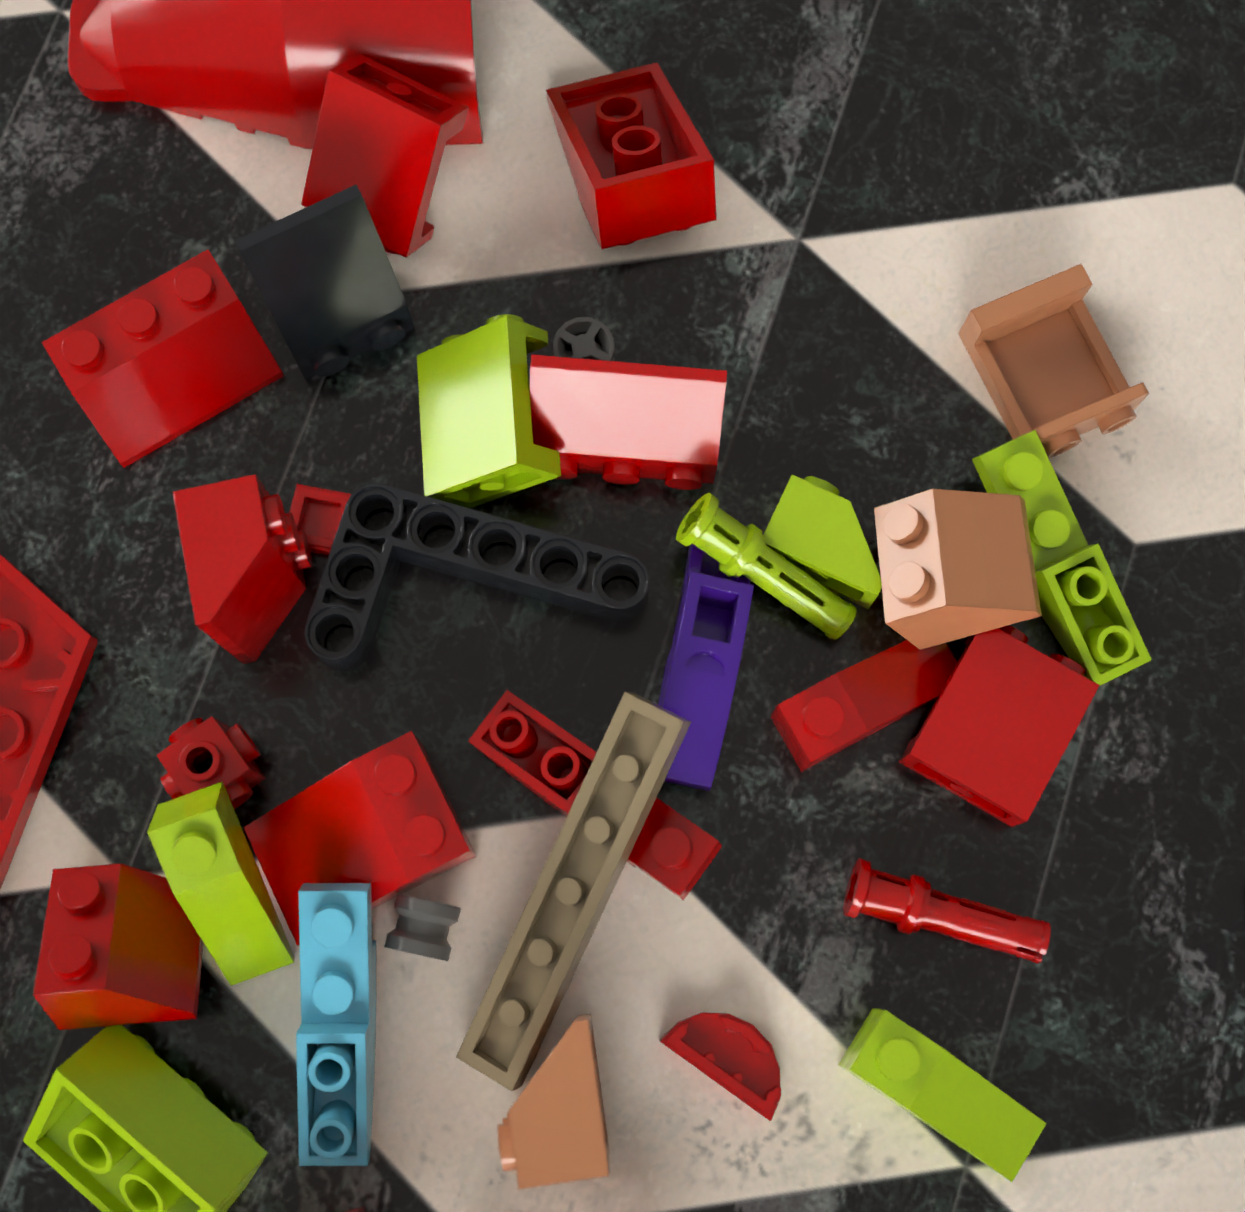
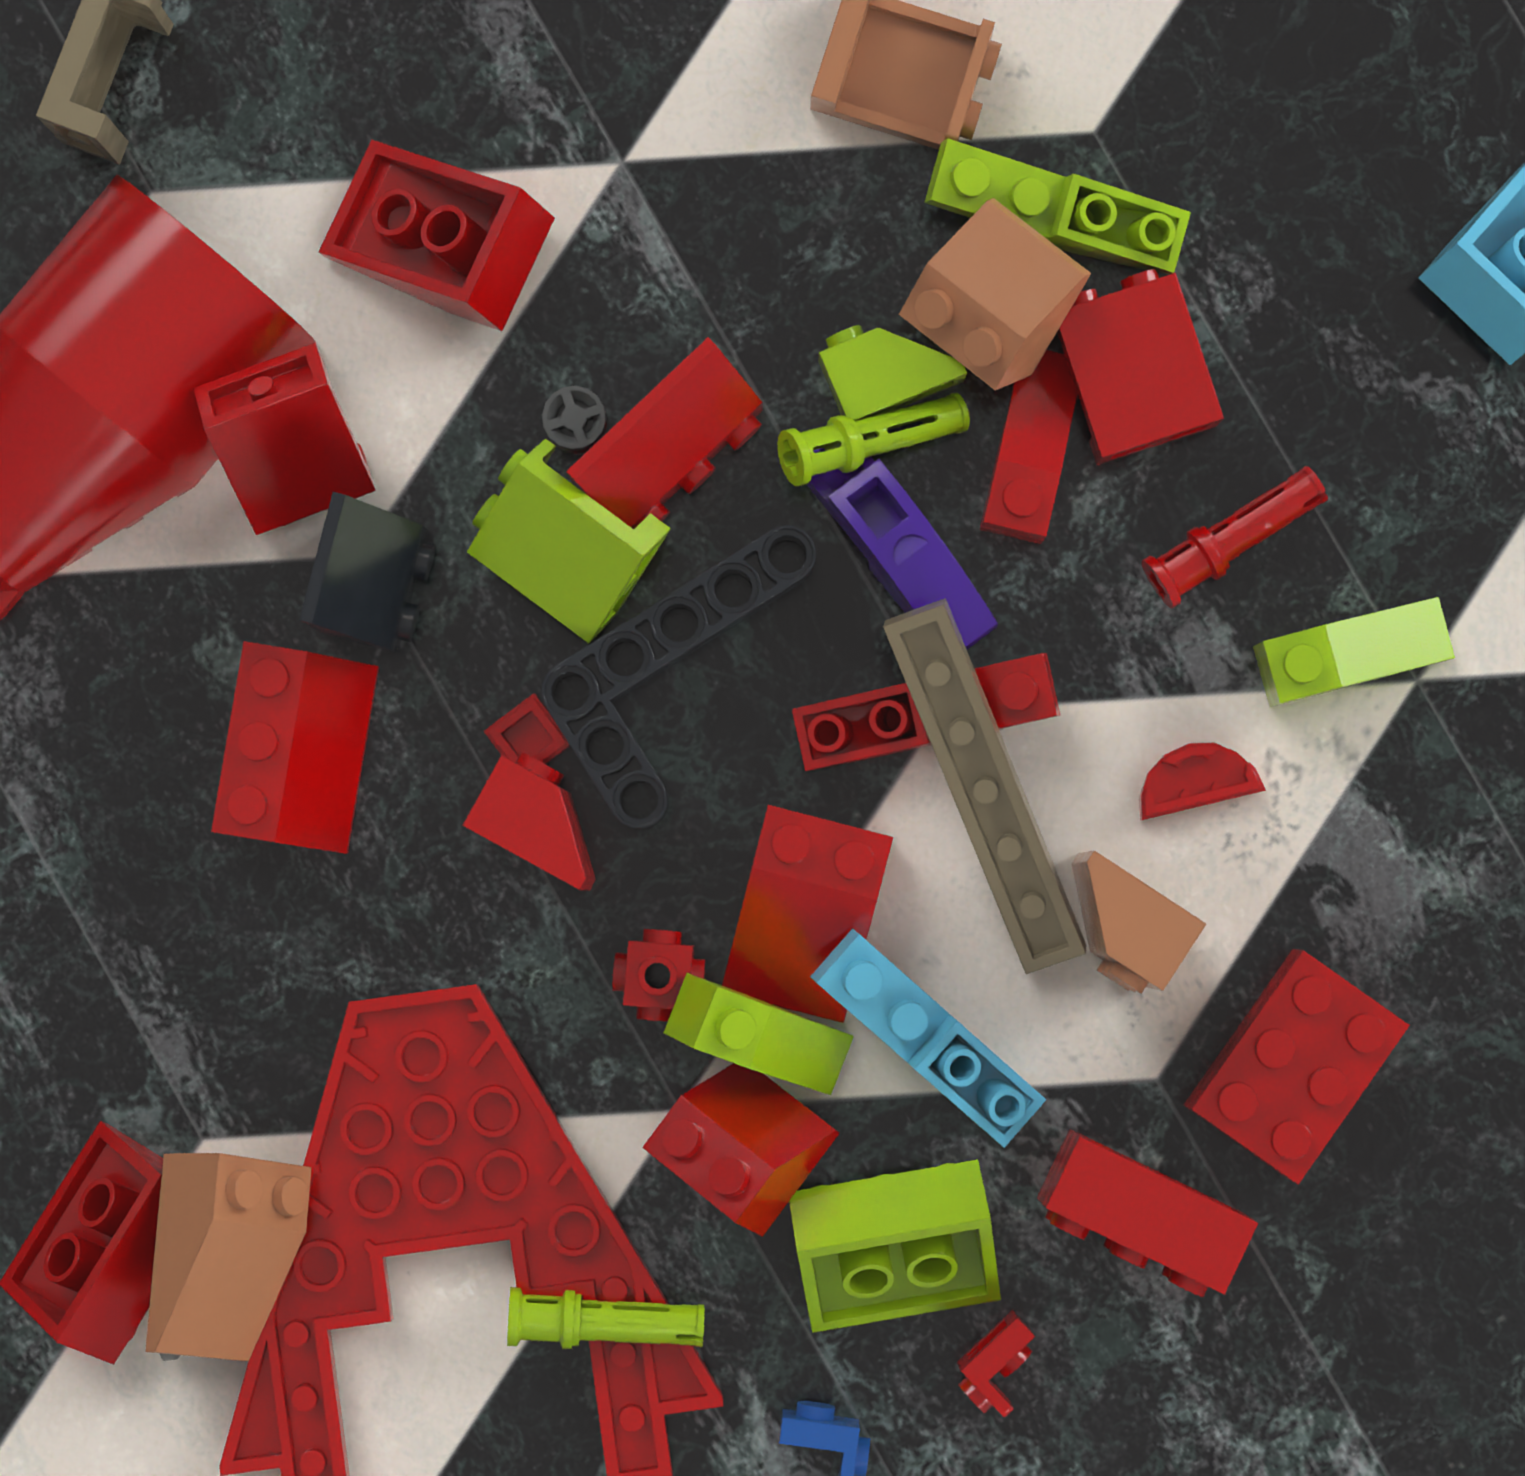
camera: 40 degrees left, 10 degrees up
dark grey wheel [384,894,461,961] -> none

